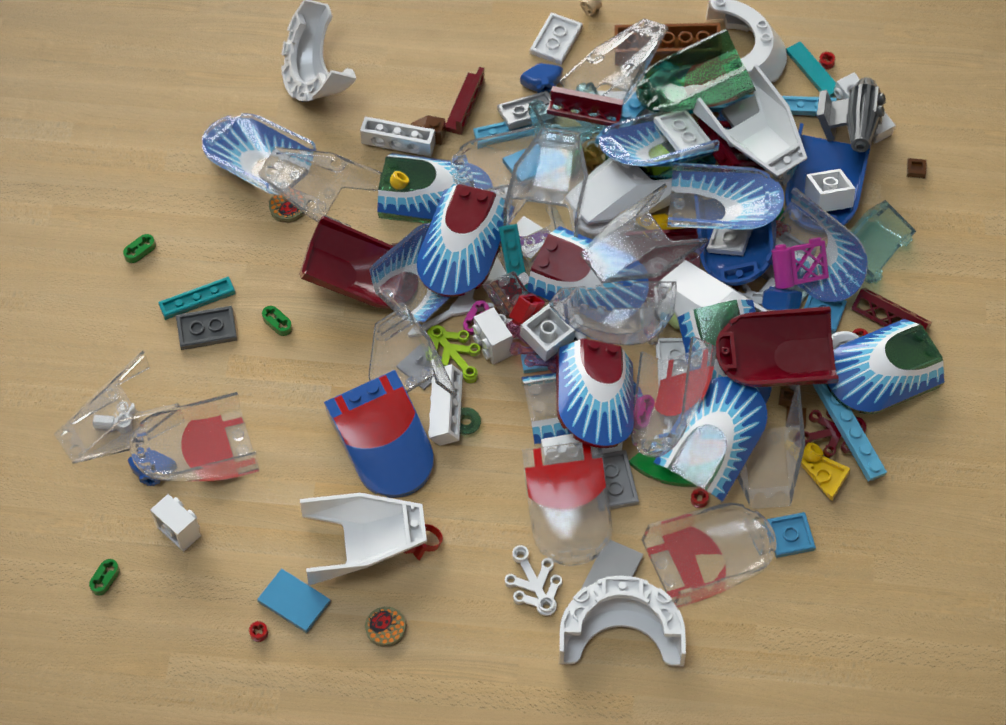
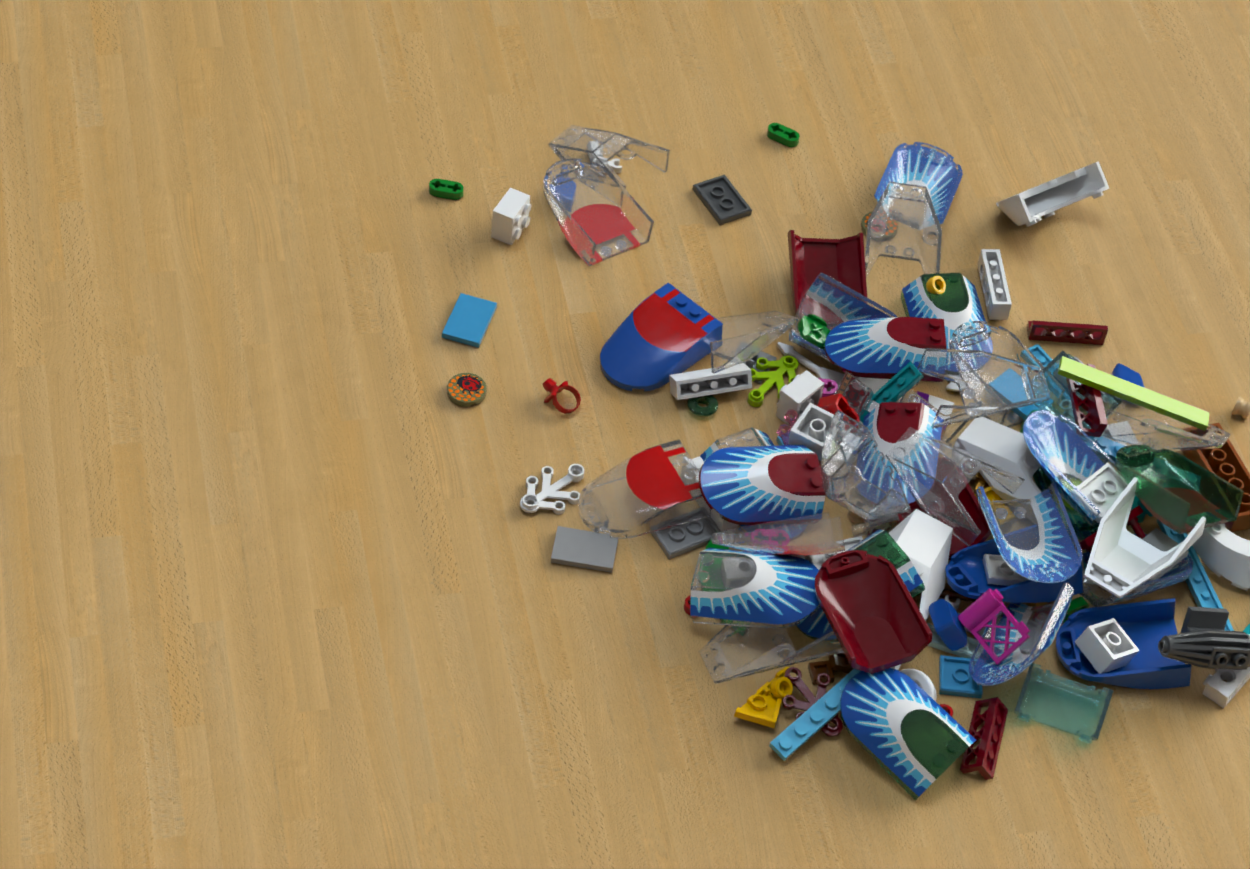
camera: 65 degrees right, 10 degrees down
teal tile [158,276,236,320] -> none
red bush [249,621,268,642] -> none
green beam [262,306,292,336] -> none
white windscreen [300,493,427,586] -> none
reddish brown slope [411,115,446,145] -> none
white tile [530,13,583,65] -> none
white windscreen [559,576,686,666] -> none
clear windscreen [641,503,776,608] -> none
dark azure tile [766,512,816,558] -> none
reddish brown tile [907,158,926,179] -> none
none -> green tile [797,314,831,349]
none -> tile [1058,356,1209,431]

